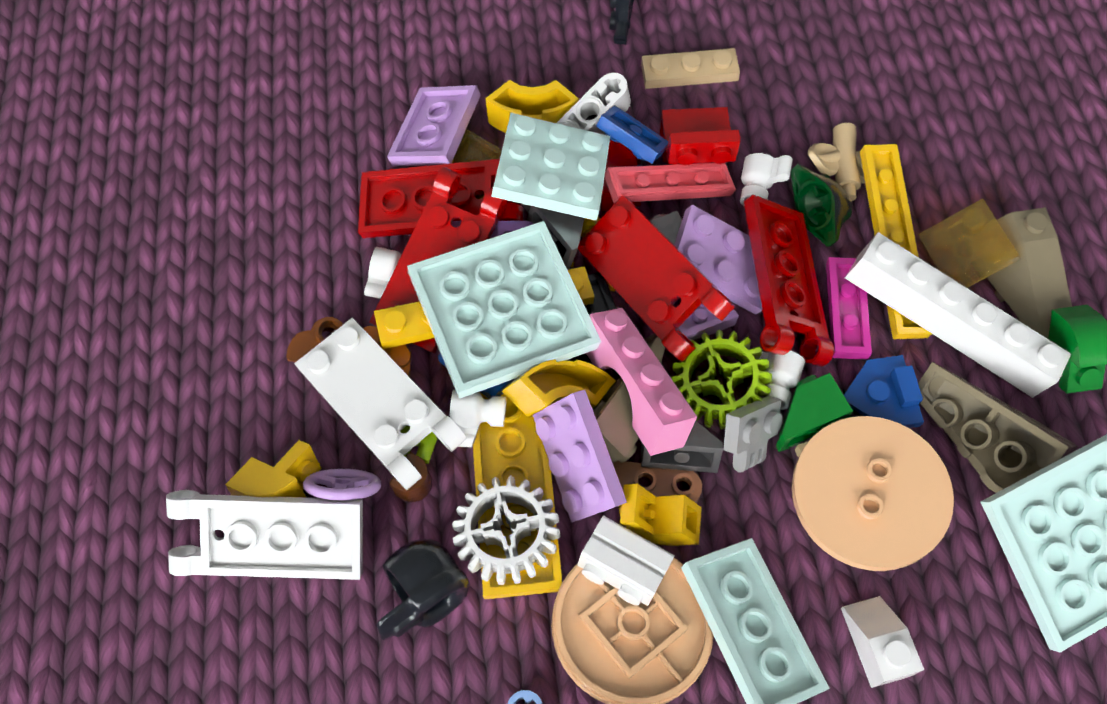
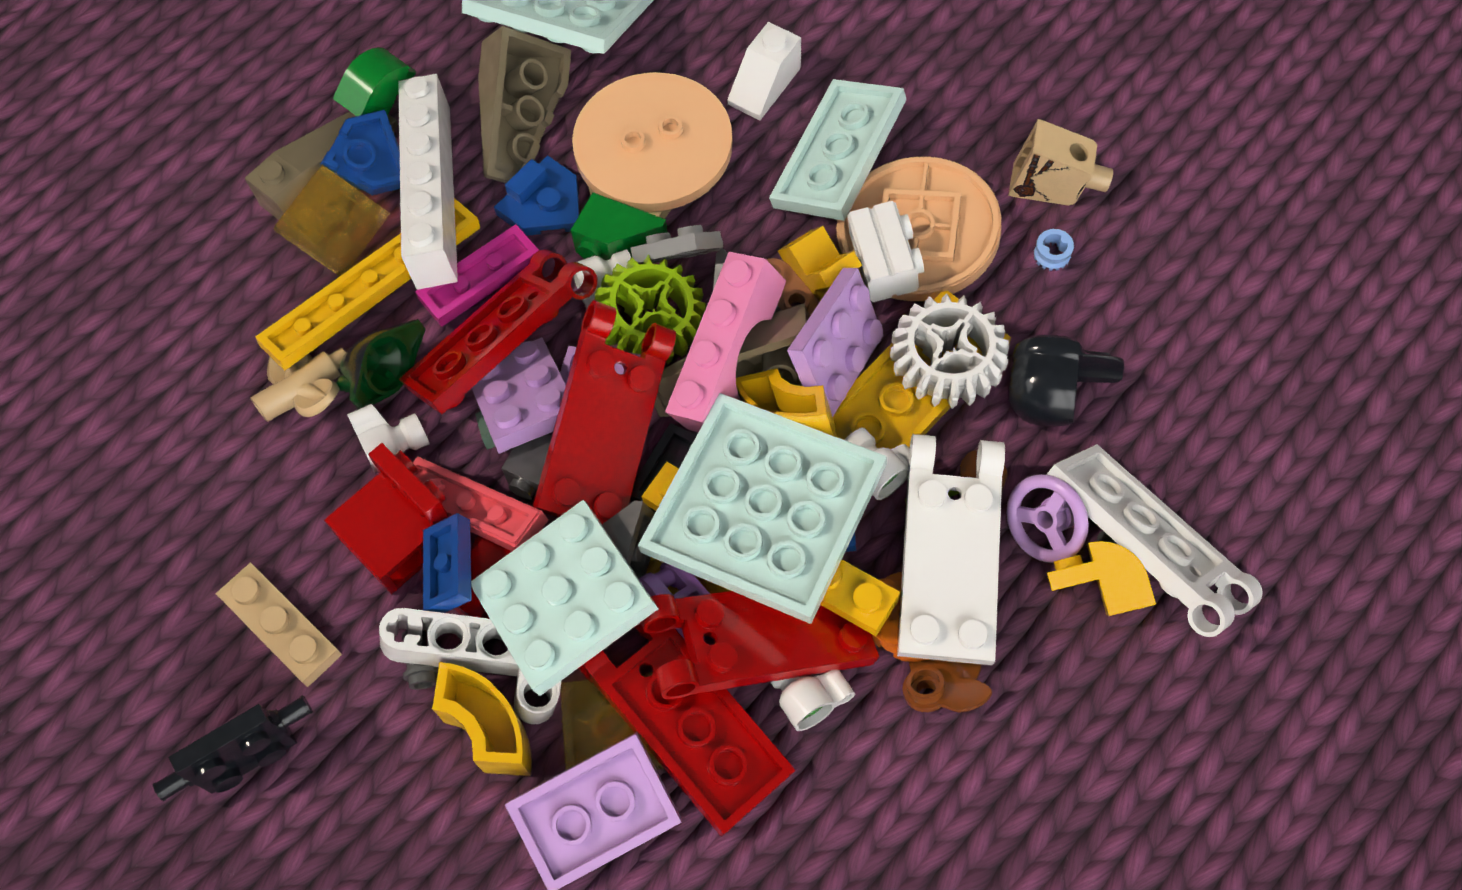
camera: 130 degrees left, 0 degrees up
none -> blue plate [320,110,400,195]

